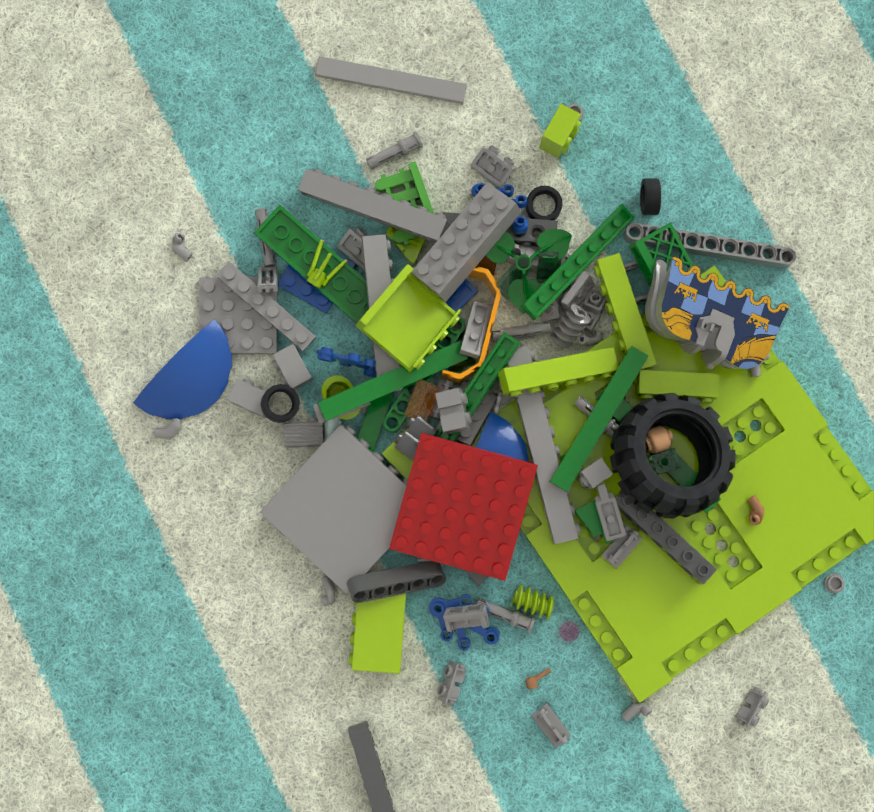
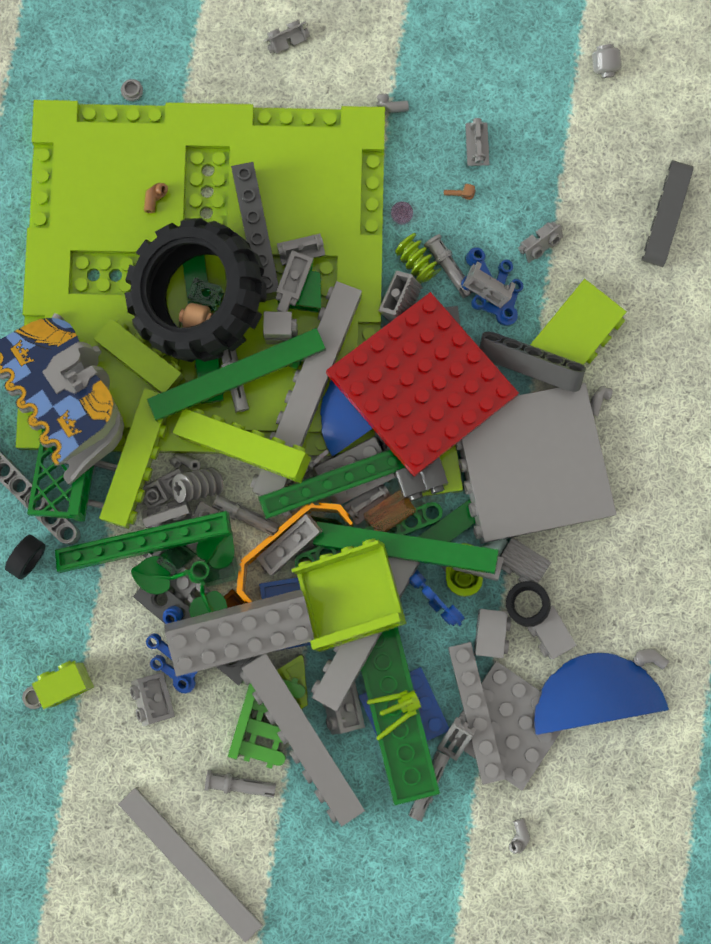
camera: 140 degrees left, 0 degrees up
light grey brick [435,388,472,435] -> none
black tyre [526,186,563,220] -> none
none -> light grey brick [378,271,423,322]

